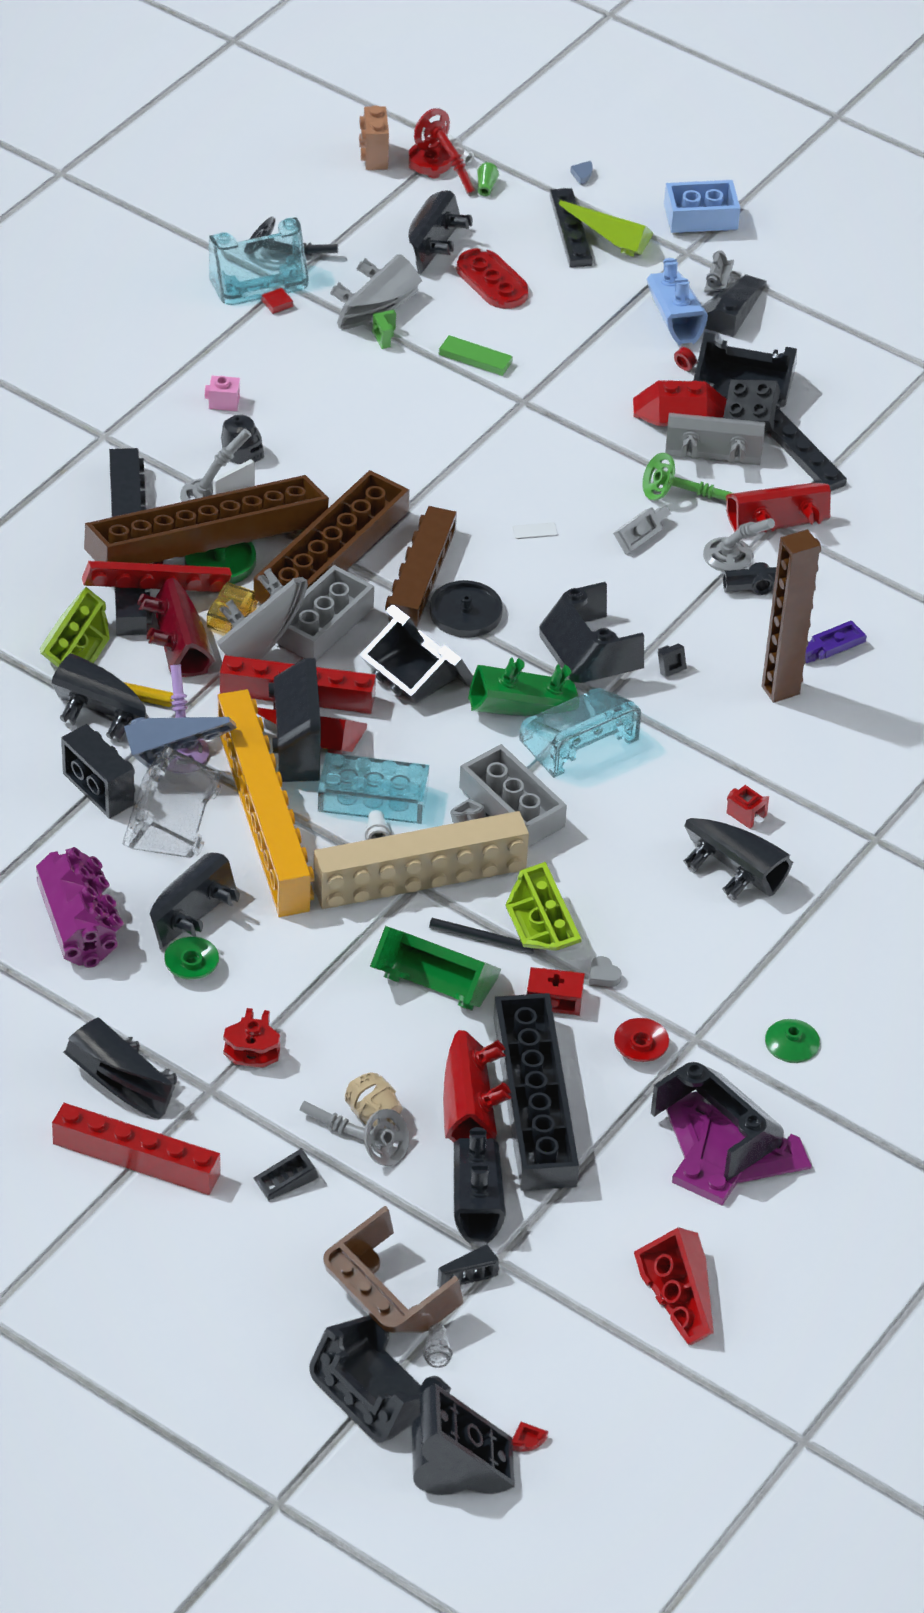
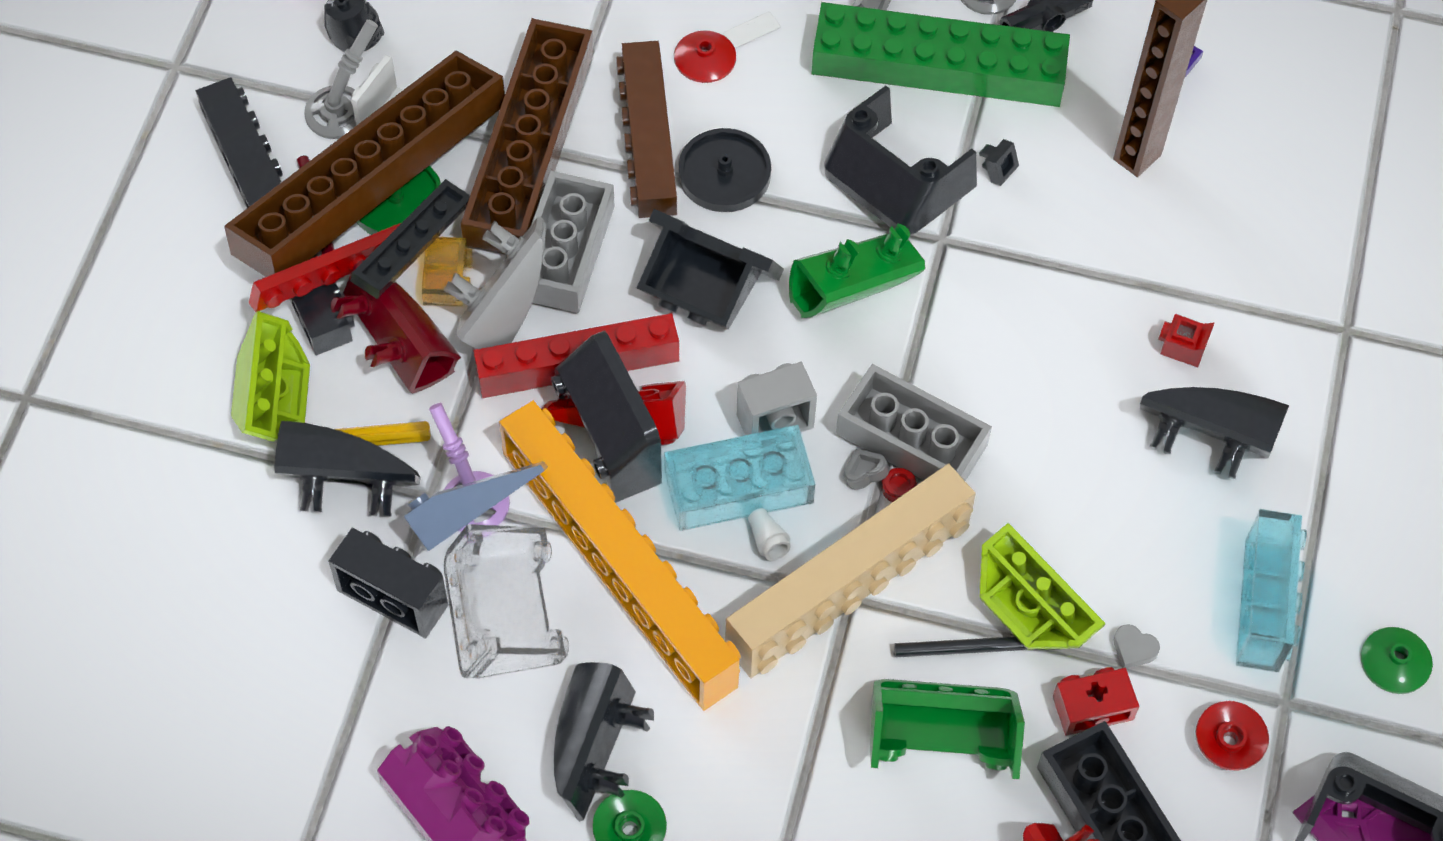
camera: 20 degrees left, 15 degrees up
clear light blue windscreen [519,688,641,778] -> none
none -> black plate [350,179,470,299]
none -> red dish [674,30,736,83]
none -> light grey brick [736,361,817,448]
none -> green brick [811,2,1070,107]
none -> clear light blue brick [1236,509,1307,672]

